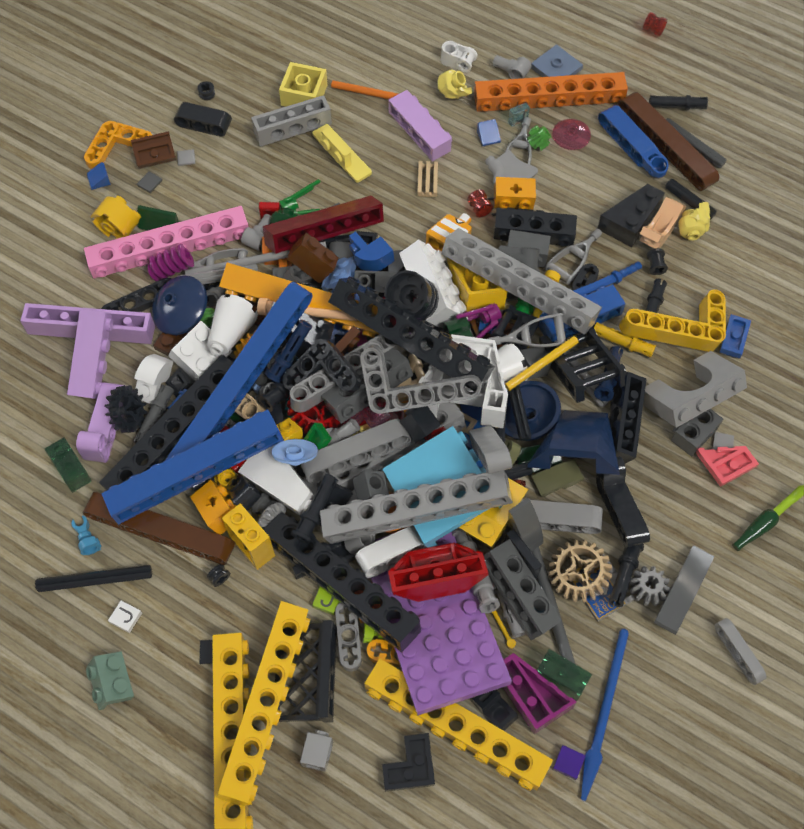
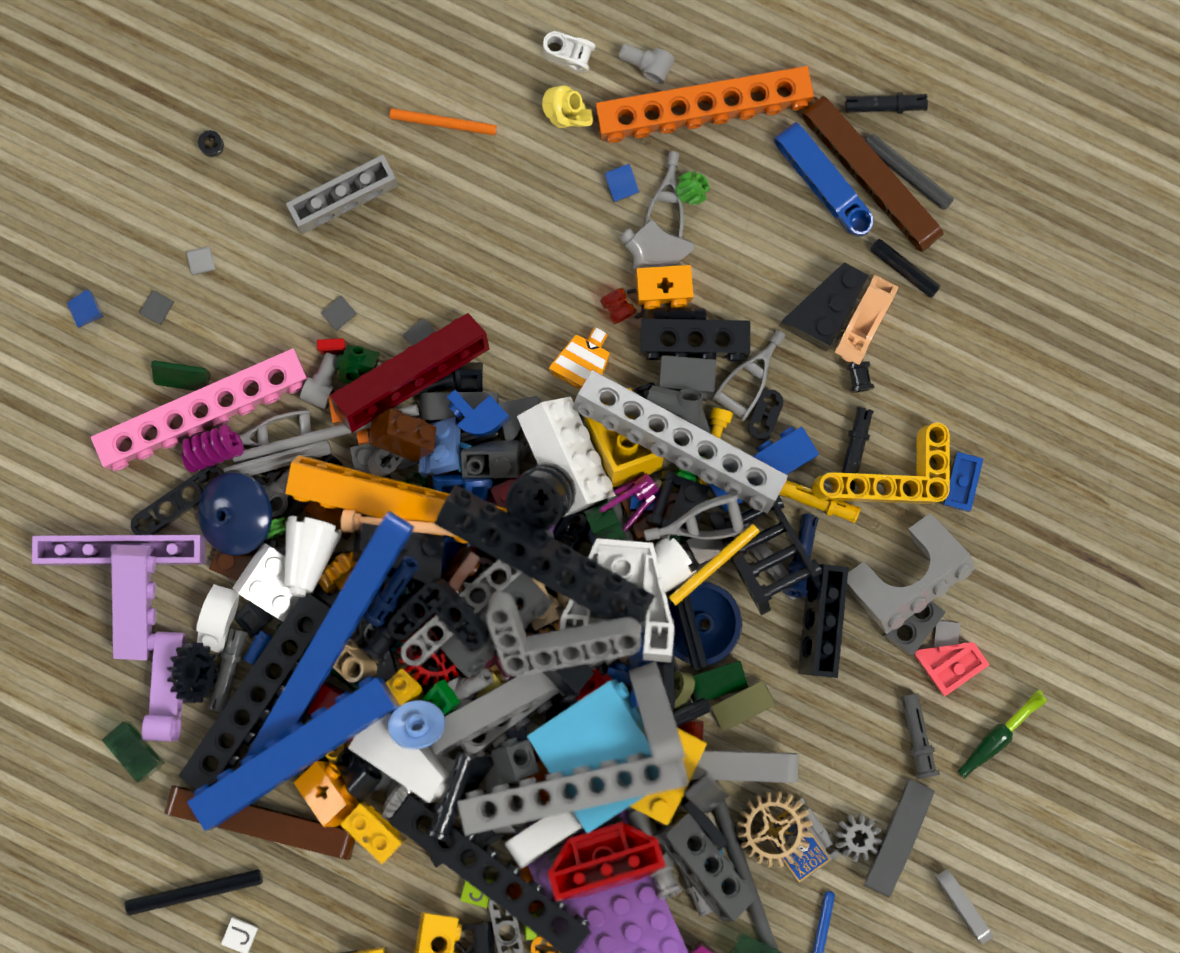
camera: 10 degrees left, 20 degrees up
dark azure piece [71,515,102,556] -> none
light orange beam [84,121,152,169] -> none
yellow brick [91,196,141,239] -> none
reddish brown plate [131,131,176,169] -> none
black beam [174,102,232,137] -> none
black bush [207,564,231,587] -> none
light yellow brick [279,62,328,107] -> none
green plant [279,179,321,215] -> none
light yellow bracket [312,124,372,183] -> none
lavender brick [388,90,452,162] -> none
tan tile [417,161,438,197] -> none
yellow hinge [491,610,516,649] -> none
clear light blue tile [508,103,530,127] -> none
dark blue wedge [527,410,619,475] -> none
sand blue plate [531,44,583,77] -> none
clear pink dish [553,119,591,150] -> none
blue sword [573,261,642,296] -> none
black beam [596,456,650,548] -> none
black pin [608,544,644,607] -> none
light yellow head [678,202,710,241] -> none
none -> dark grey piece [321,296,357,331]
none -> dark grey pin [901,693,940,779]

